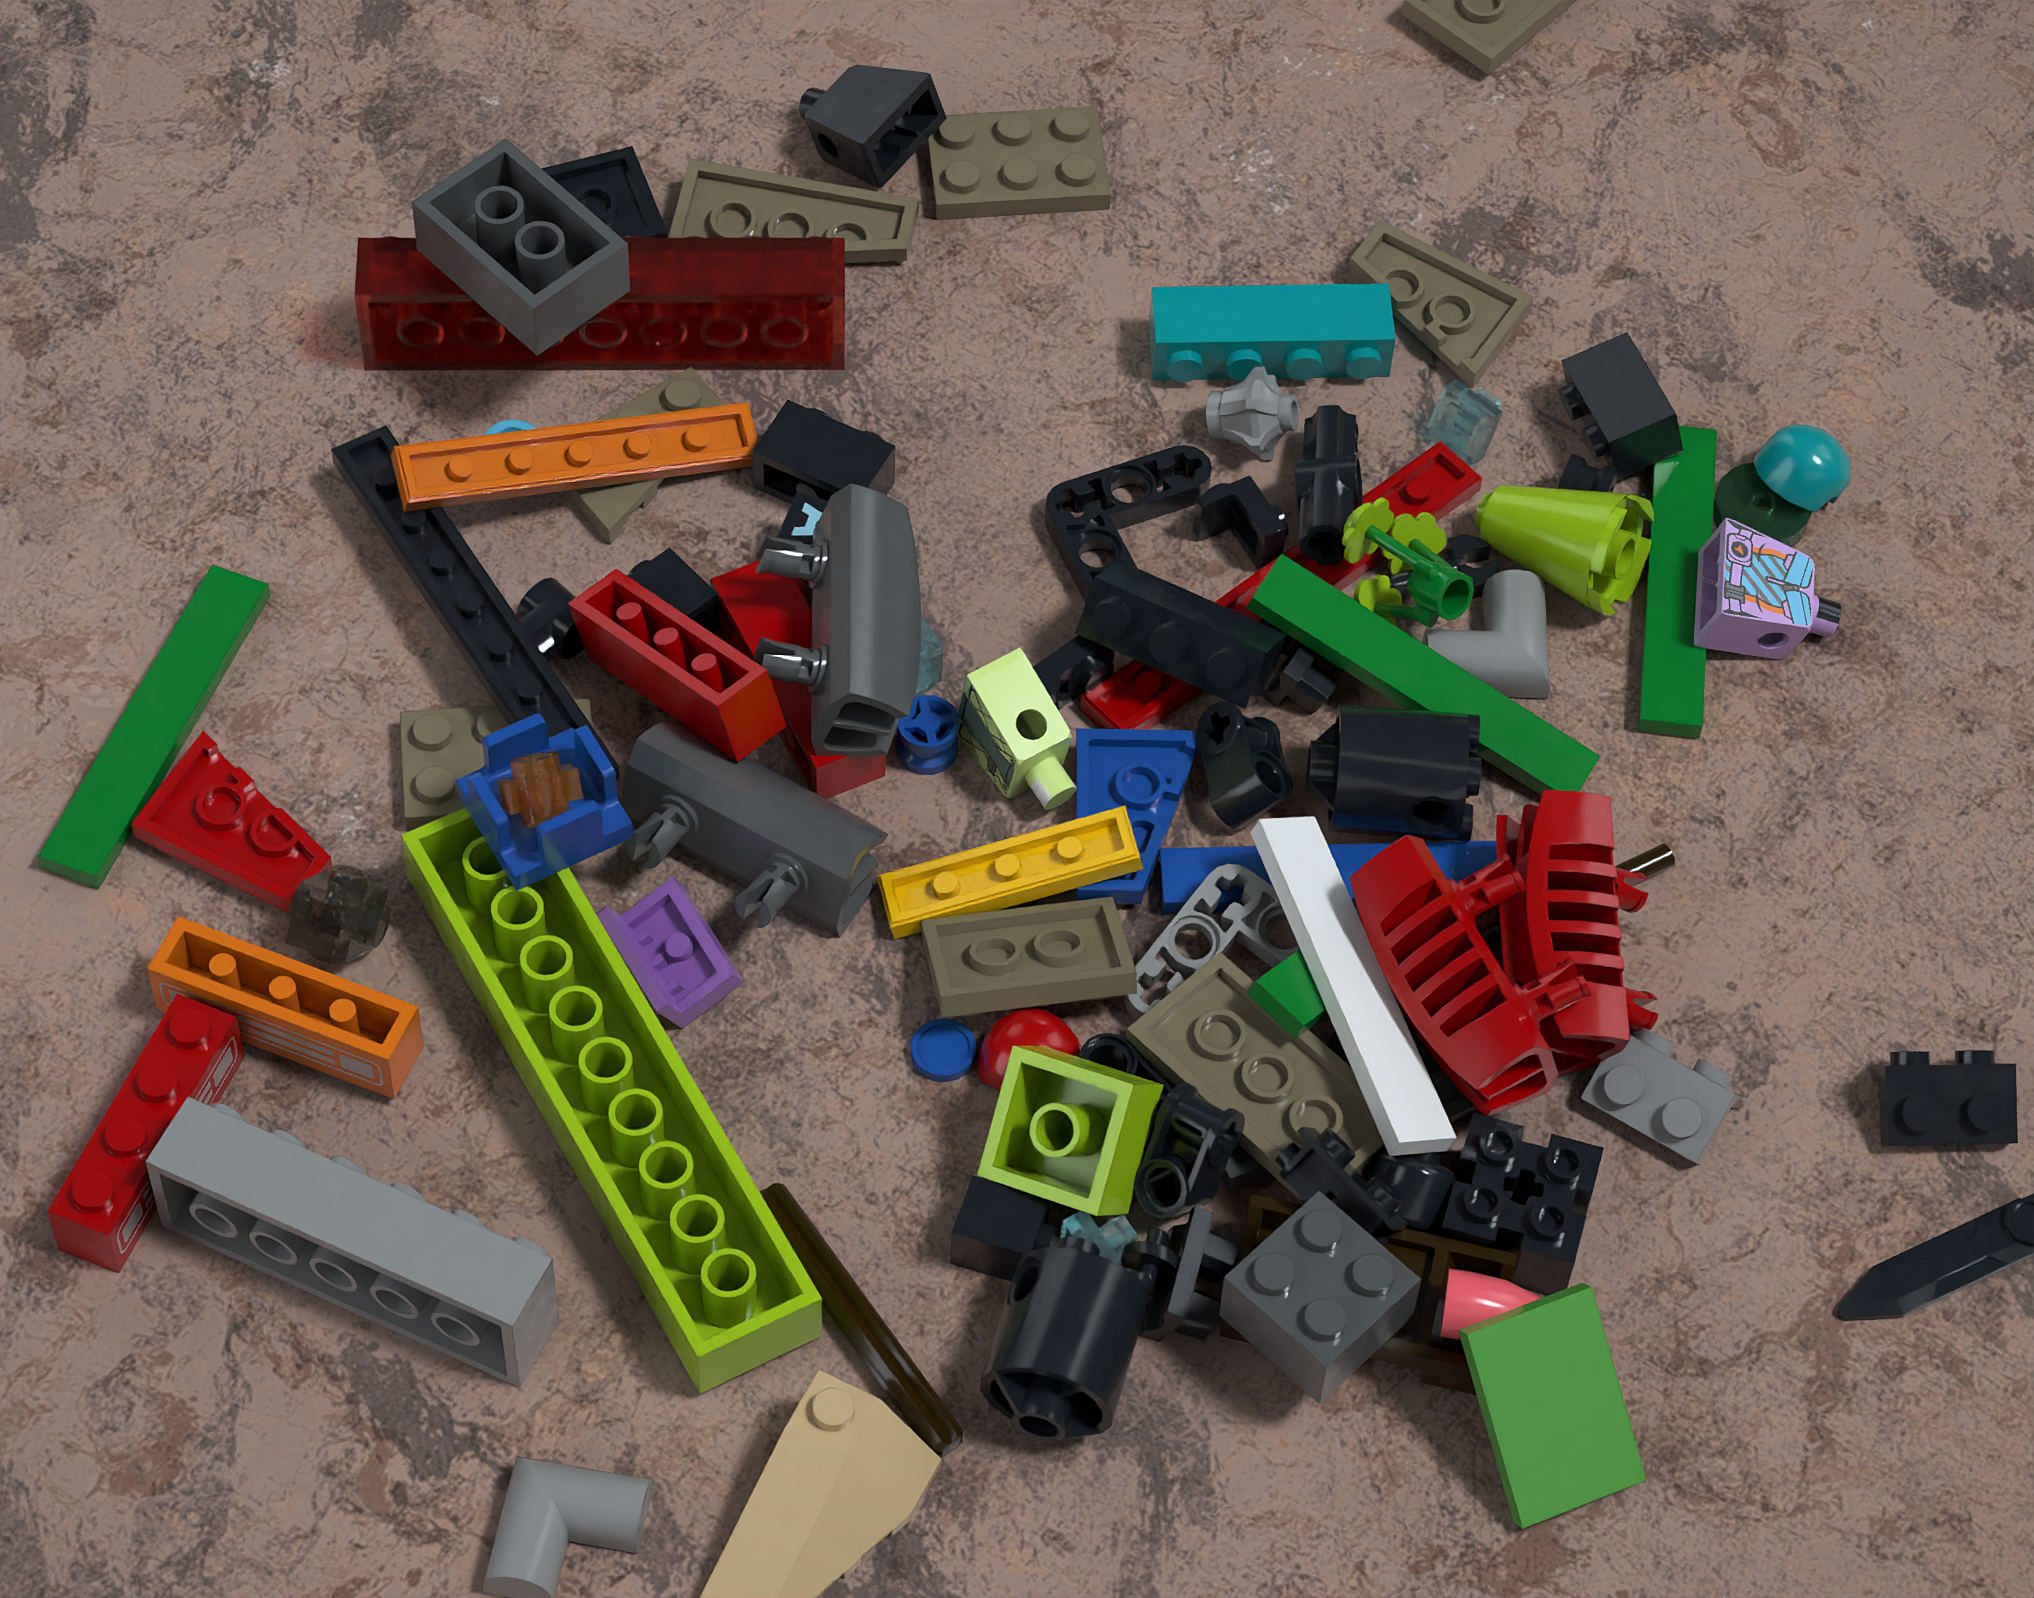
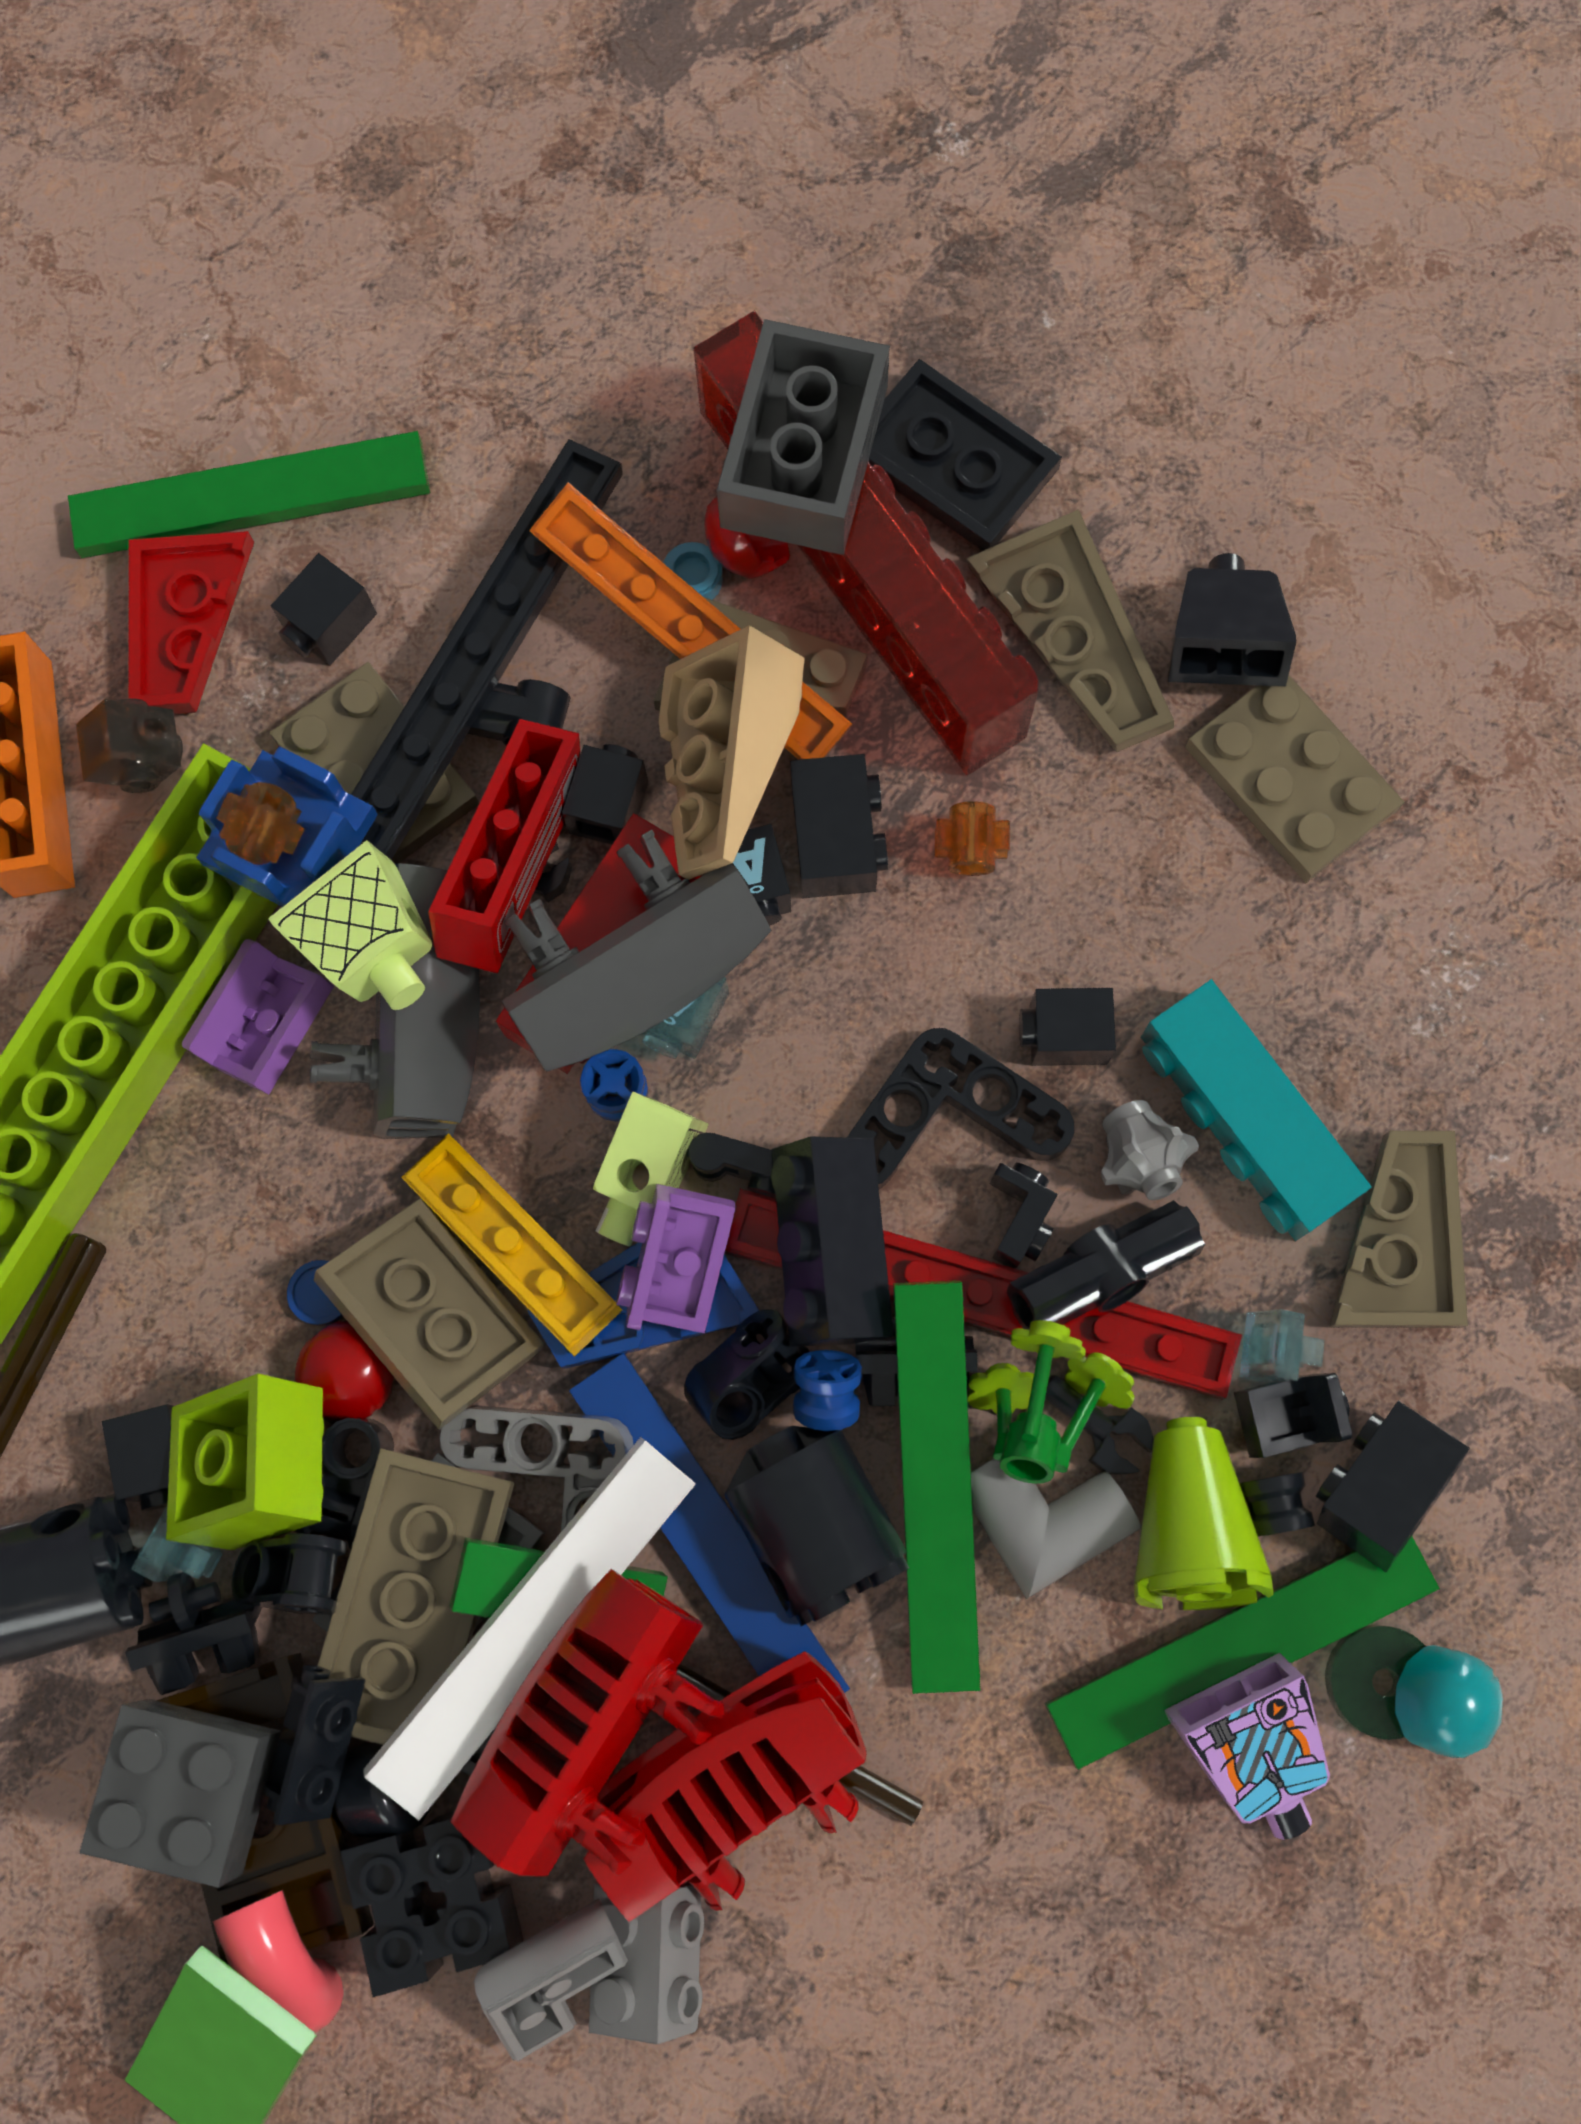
camera: 65 degrees right, 20 degrees up
none -> yellowish green torso [268,840,432,1010]
none -> black brick [270,553,377,666]
none -> light grey brick [474,1898,628,2062]
none -> medium lavender bracket [616,1184,736,1334]
none -> tan wedge [659,625,805,880]
none -> red hair [704,496,790,579]
none -> blue wheel [793,1350,862,1431]
none -> clear orange gear [935,801,1010,876]
none -> black brick [1019,988,1116,1066]
none -> black bracket [1234,1373,1352,1458]

